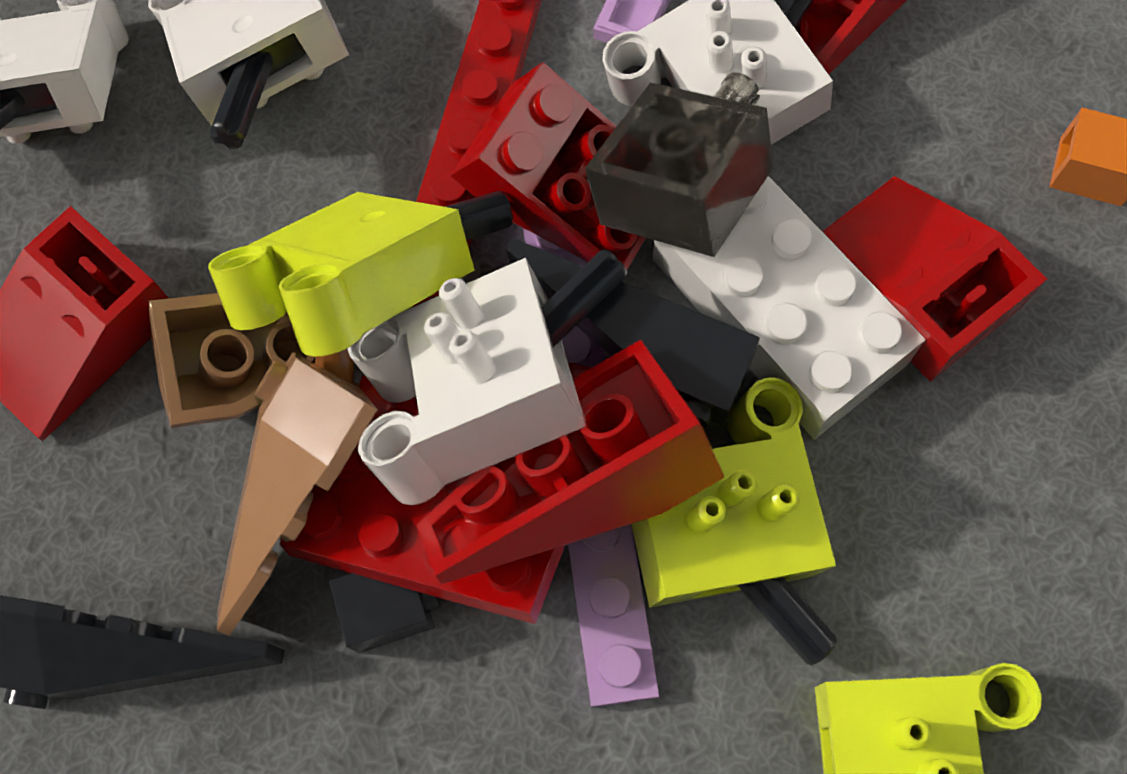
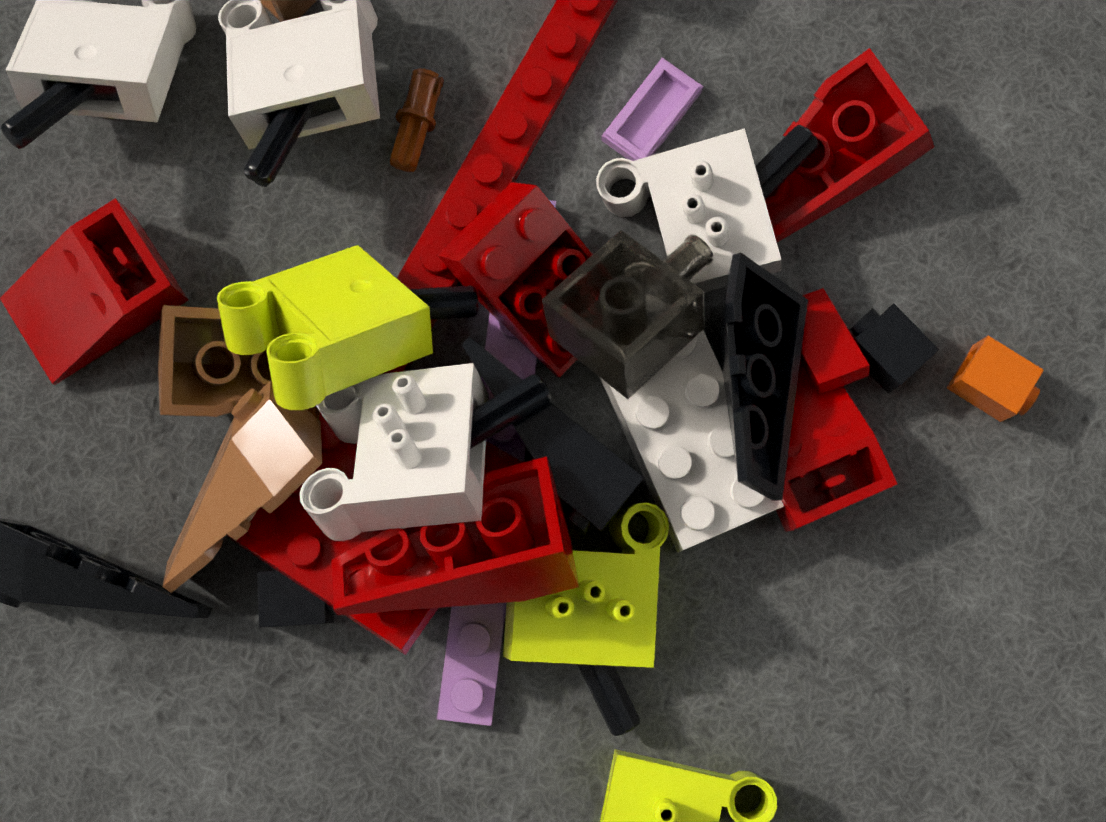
camera: 10 degrees right, 10 degrees up
none -> dark orange axle [390,68,444,172]
none -> black wedge [718,253,808,501]
none -> red tile [800,288,870,394]
none -> black brick [849,303,939,394]

